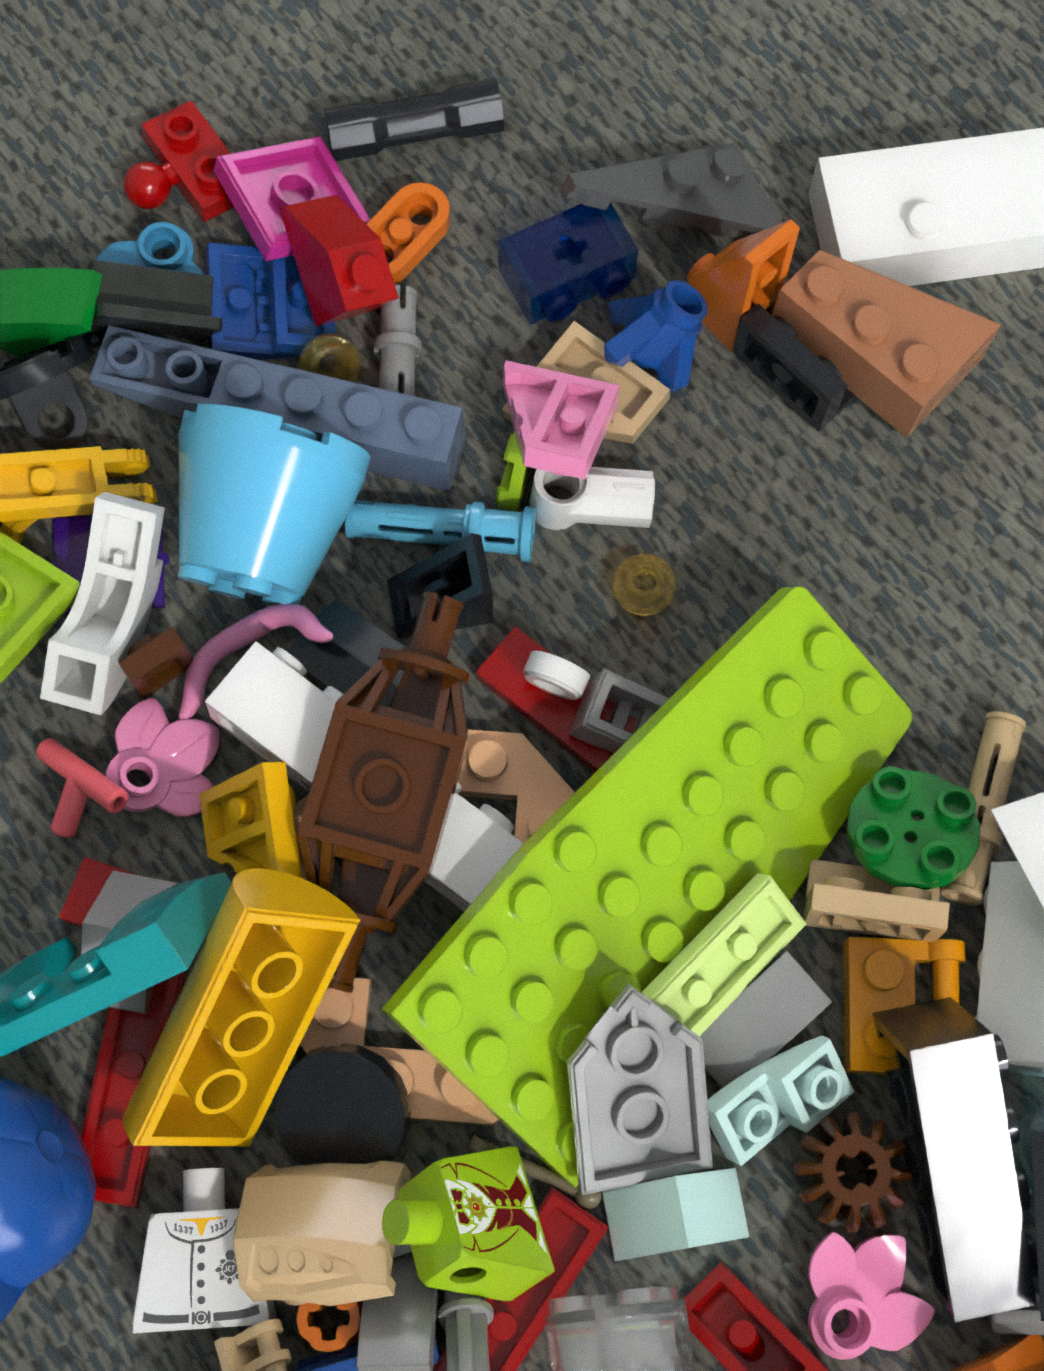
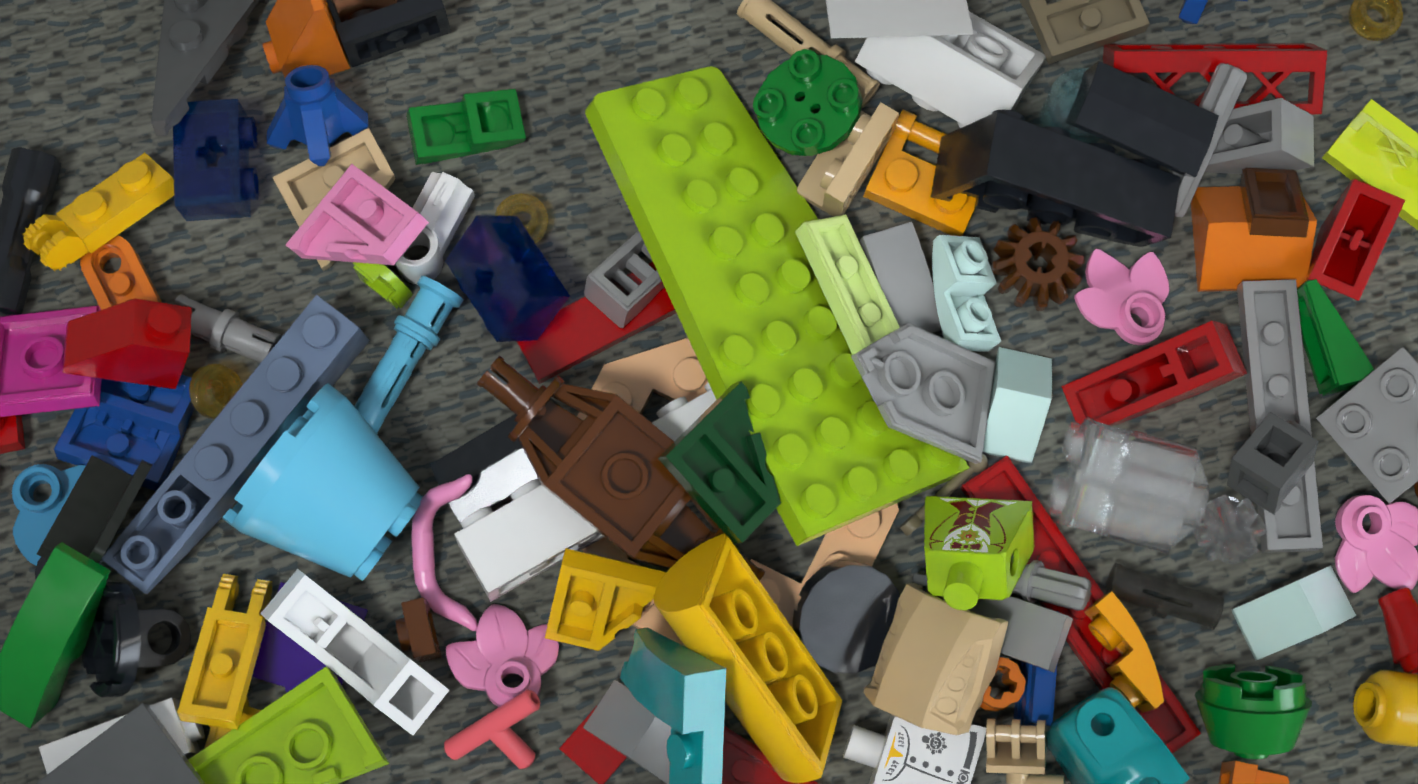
camera: 70 degrees left, 5 degrees up
black slope [387,533,493,639] -> none
white tile [522,651,591,700] -> none
none -> yellow hinge [22,152,180,271]
none -> green slope [406,89,526,165]
none -> clear blue brick [445,215,570,342]
none -> dark green wing [658,381,781,544]

